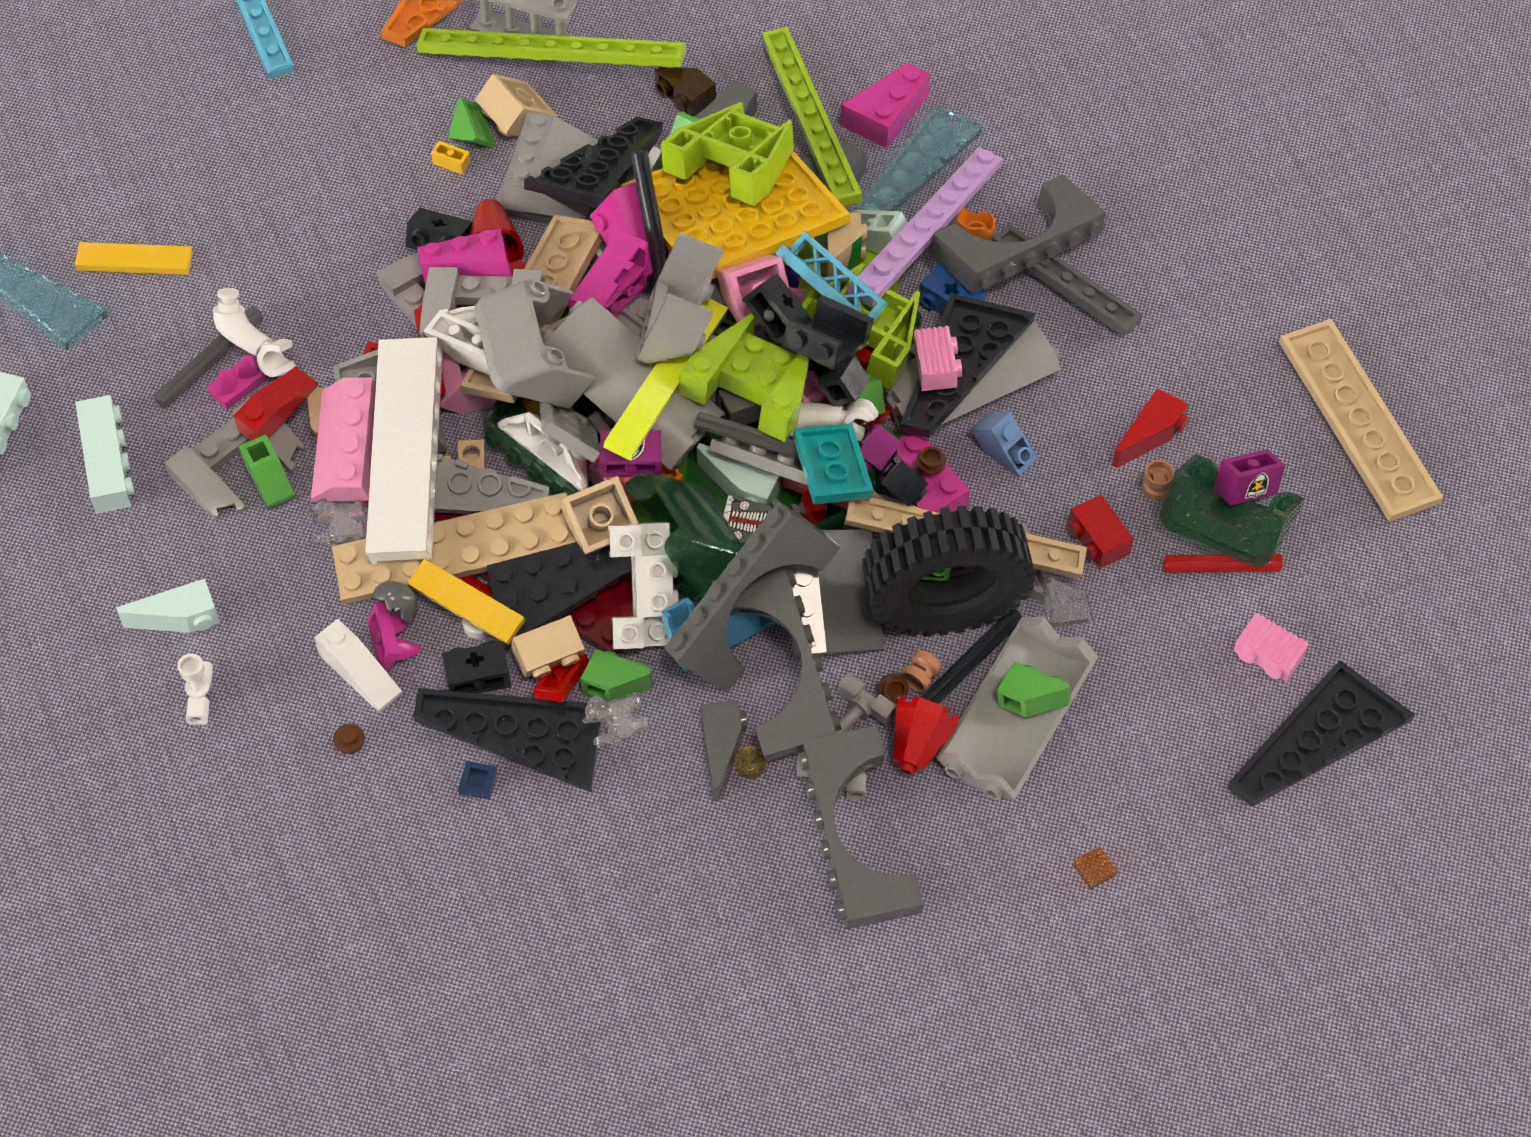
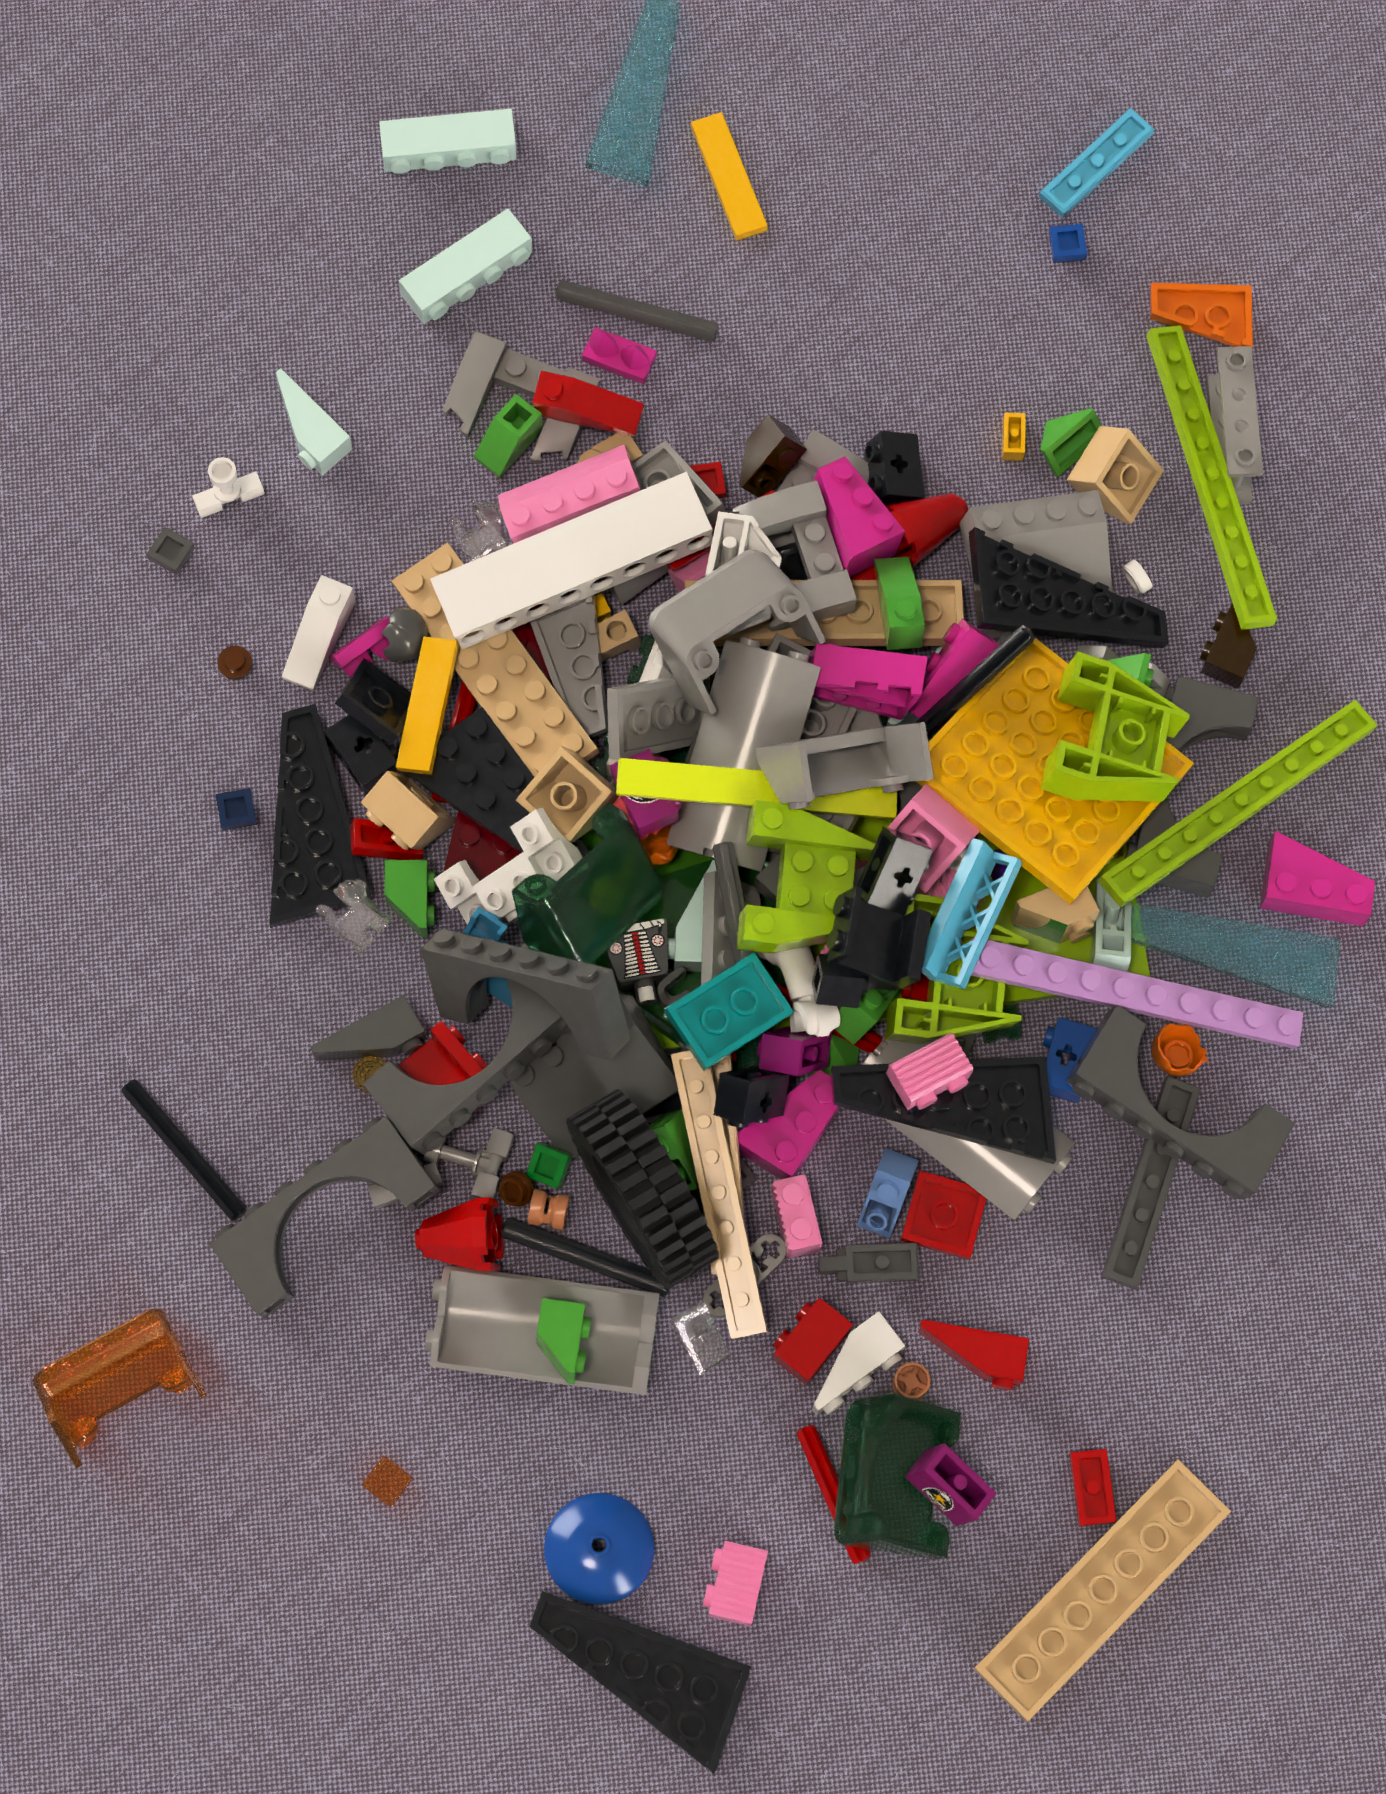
camera: 65 degrees right, 15 degrees up
white piece [213,288,297,377] -> none
reddish brown plate [916,446,946,475] -> none
none -> clear orange windscreen [33,1308,208,1468]
none -> black axle [121,1079,246,1221]
none -> dark grey plate [146,527,195,575]
none -> black plate [335,658,411,744]
none -> red bracket [398,1021,487,1085]
none -> green plate [526,1142,573,1189]
none -> blue dish [544,1493,654,1605]
none -> dark brown slope [739,414,807,497]
none -> bright pink brick [770,1175,823,1258]
none -> white slope [812,1311,905,1416]
none -> dark grey hinge [817,1243,919,1283]
none -> bright green slope [874,557,925,650]
none -> red plate [900,1170,986,1260]
none -> blue plate [1048,224,1087,263]
none -> red plate [1069,1449,1117,1527]
none -> white tile [1123,559,1153,594]

